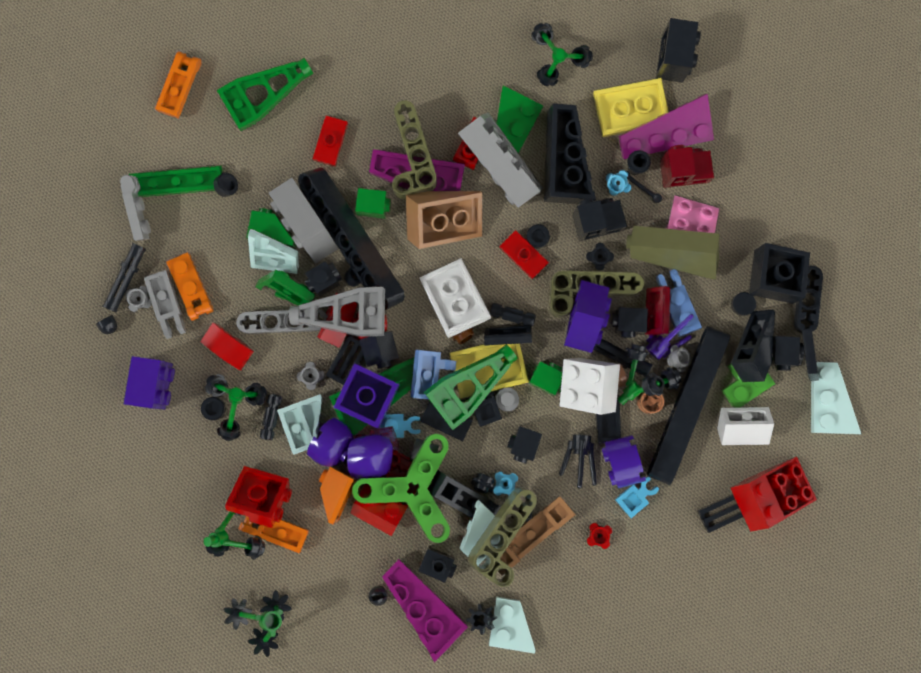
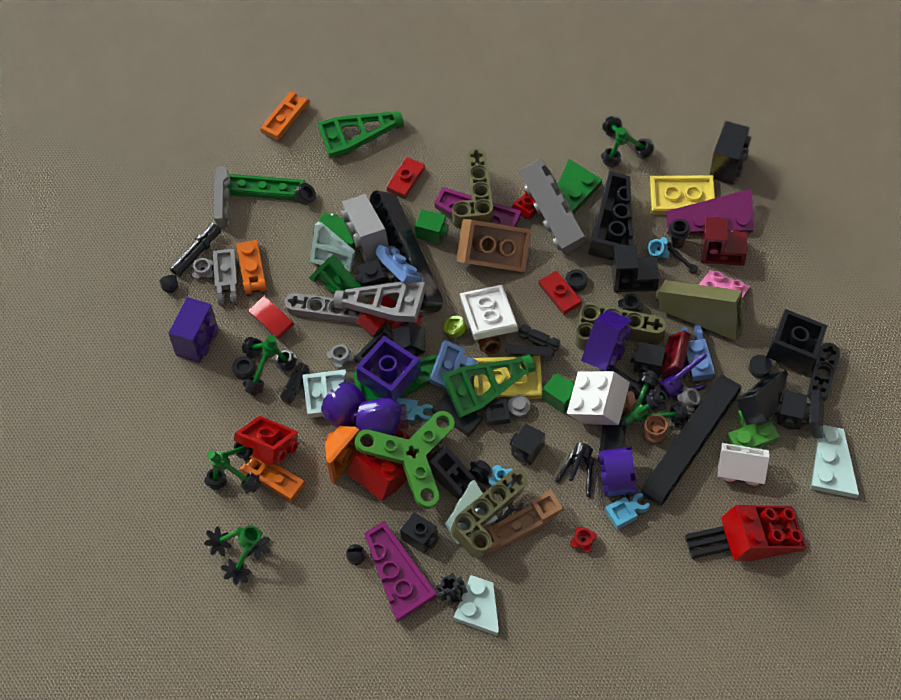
camera: 15 degrees right, 25 degrees down
none -> medium blue hinge [375,244,423,284]
none -> lime tile [443,316,466,338]

